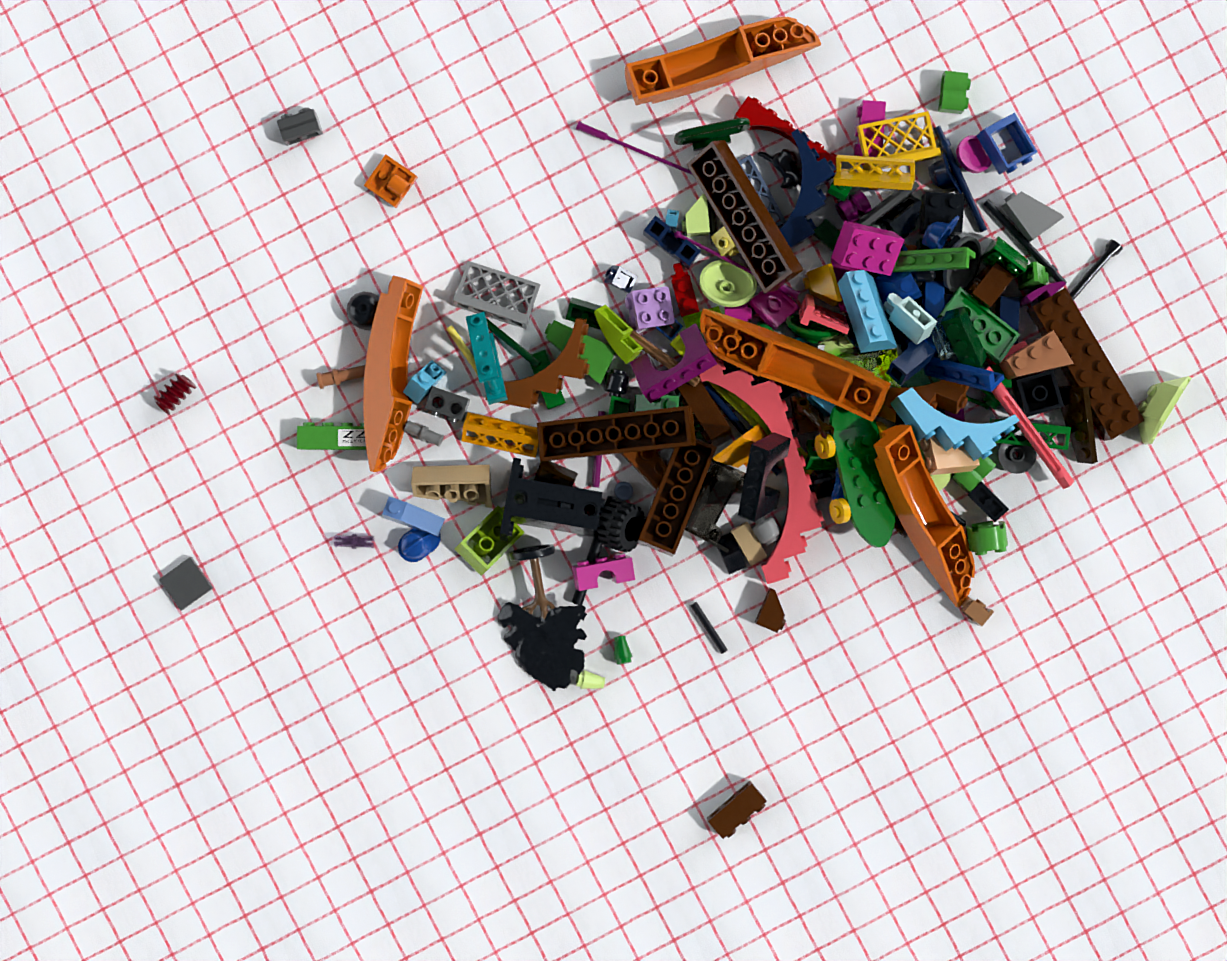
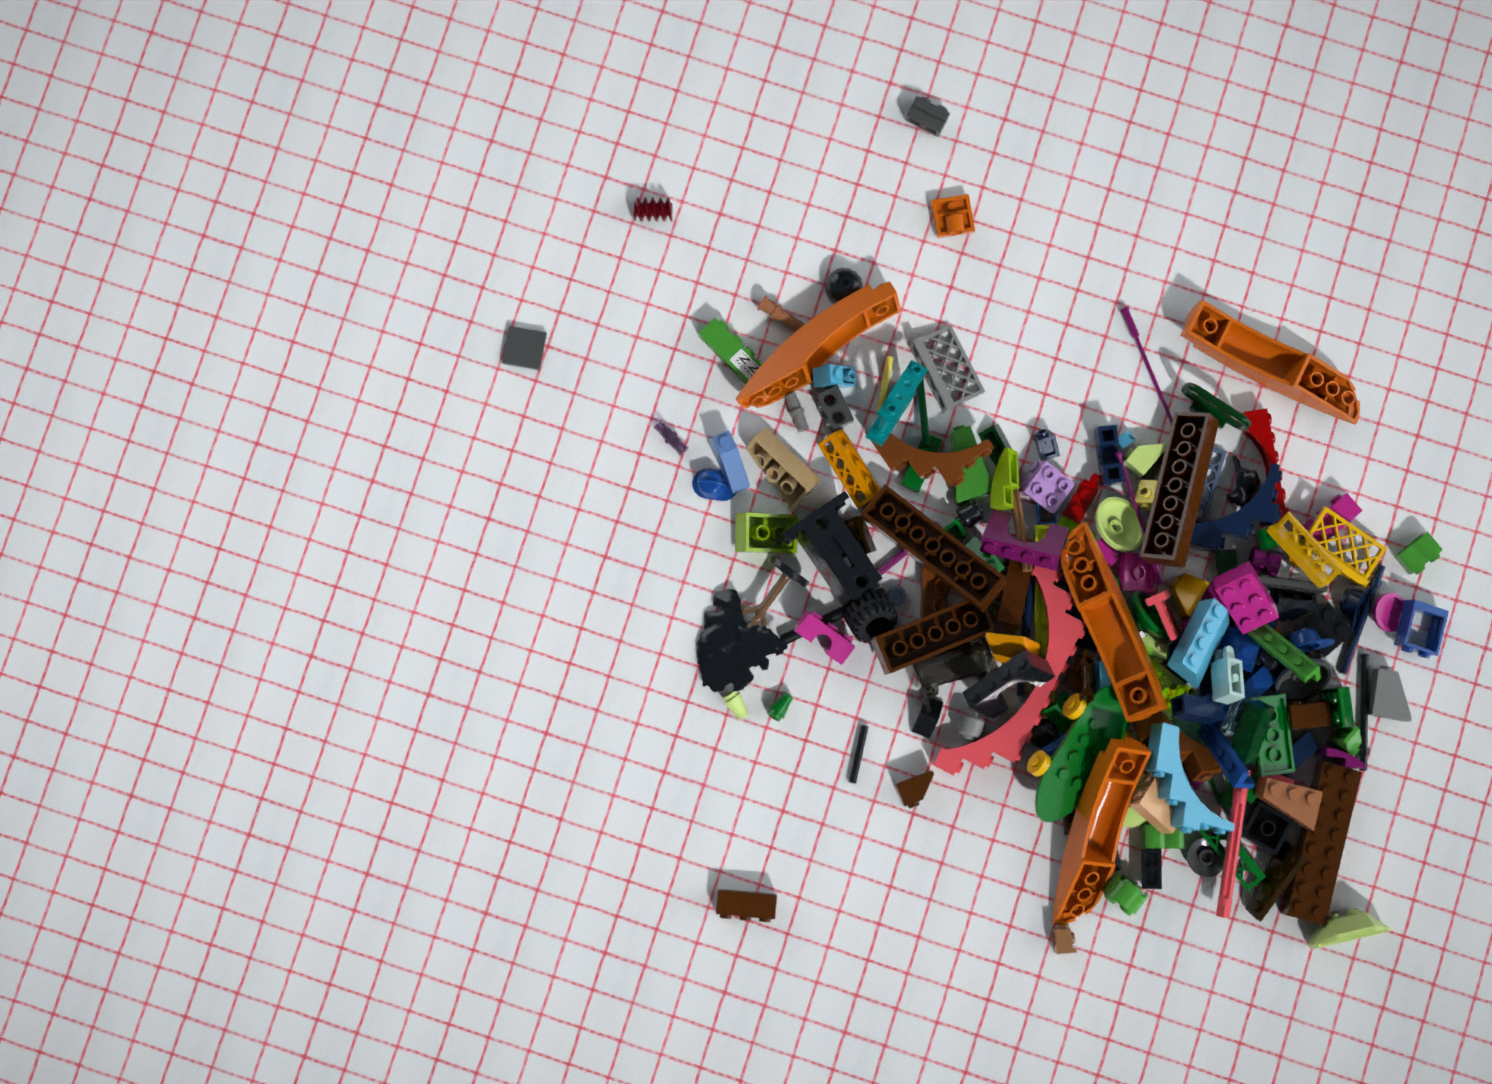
camera: 45 degrees right, 5 degrees down
tan slope [730,521,767,566] -> none
black piece [1070,239,1123,301] -> none

